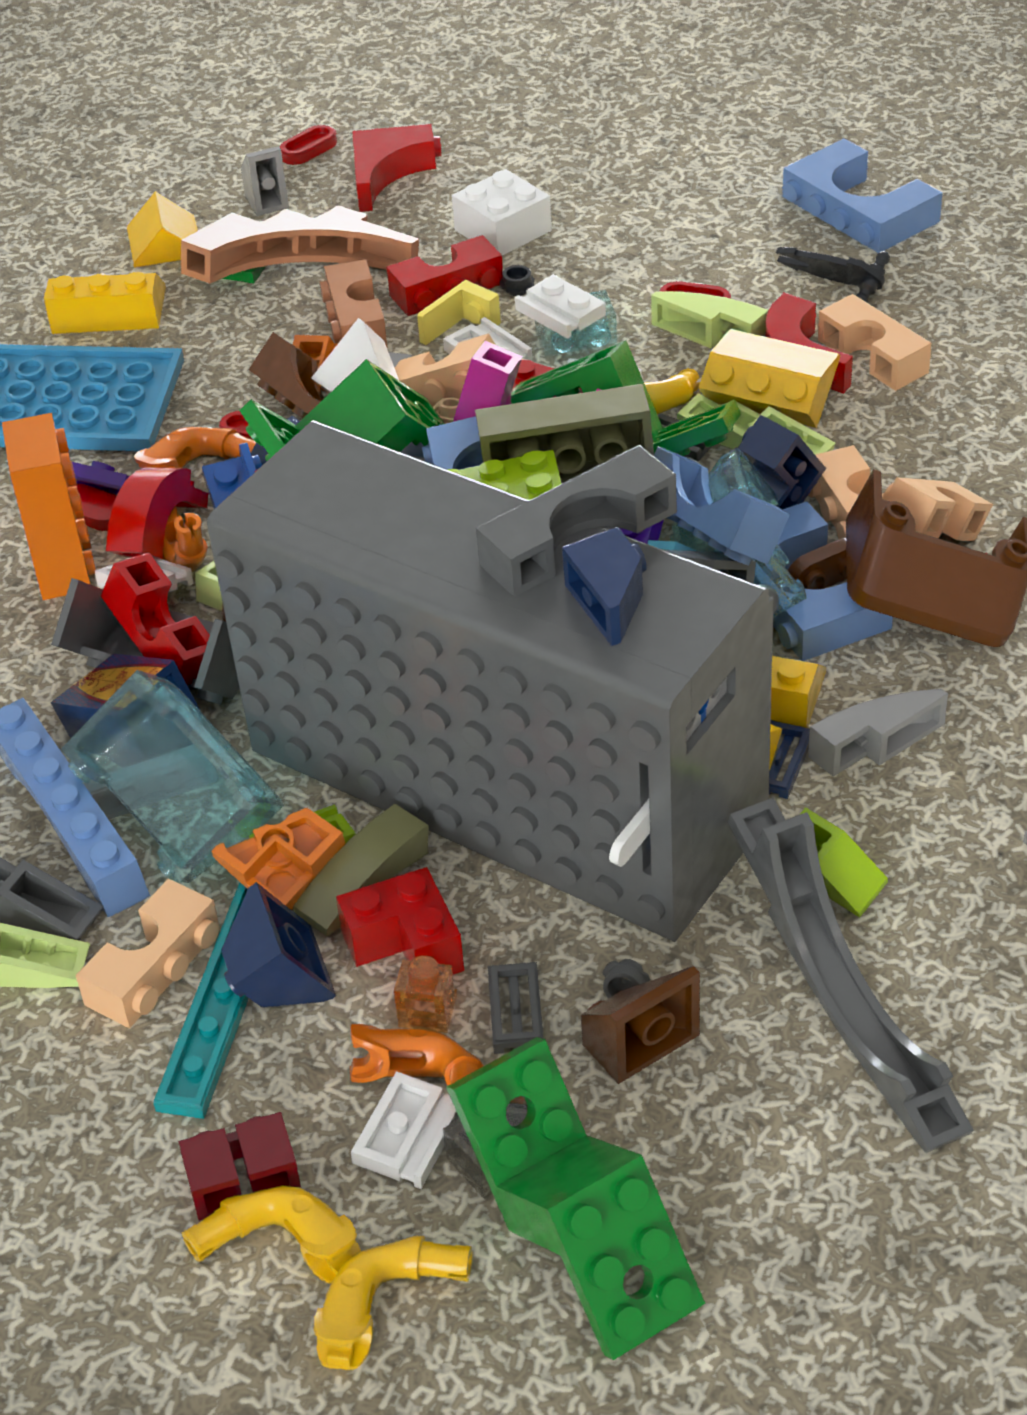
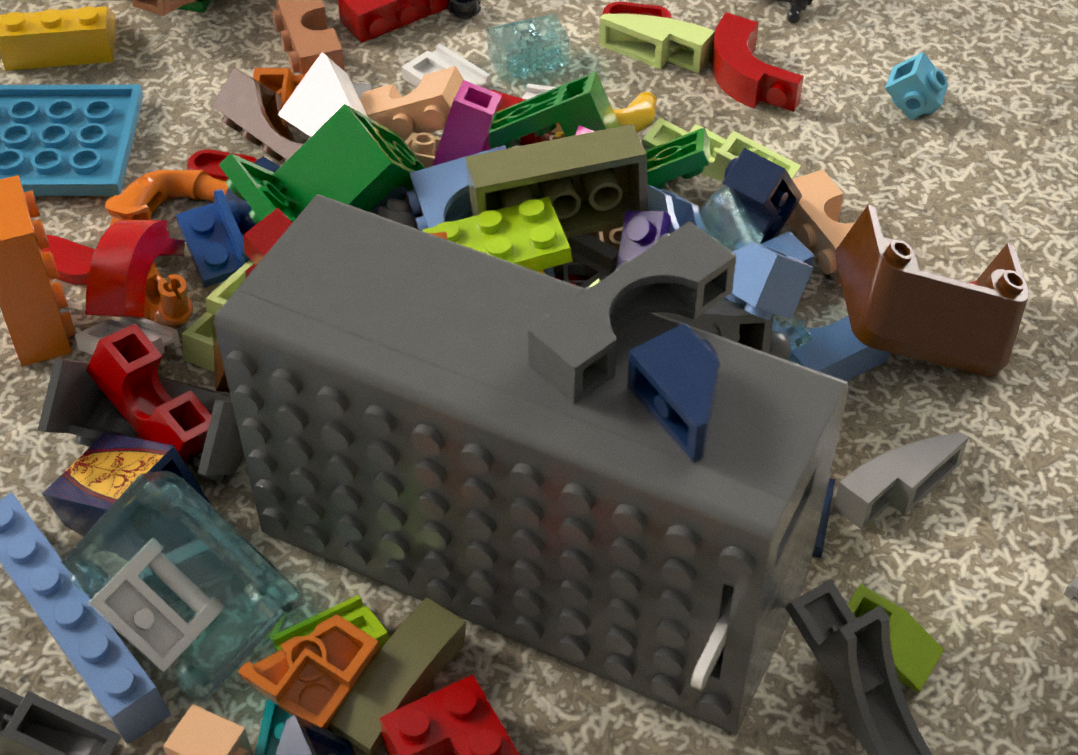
camera: 10 degrees left, 5 degrees up
dark purple plate [72,461,129,495] -> none
light yellow bracket [417,280,501,345] -> none
white plate [515,275,606,339] -> none
yellow slope [699,329,840,428] -> none
reddish brown plate [786,538,847,590] -> none
light nougat arch [818,294,932,391] -> none
light nougat arch [882,477,993,541] -> none
none -> white plate [88,537,225,672]
none -> medium azure brick [885,52,948,119]

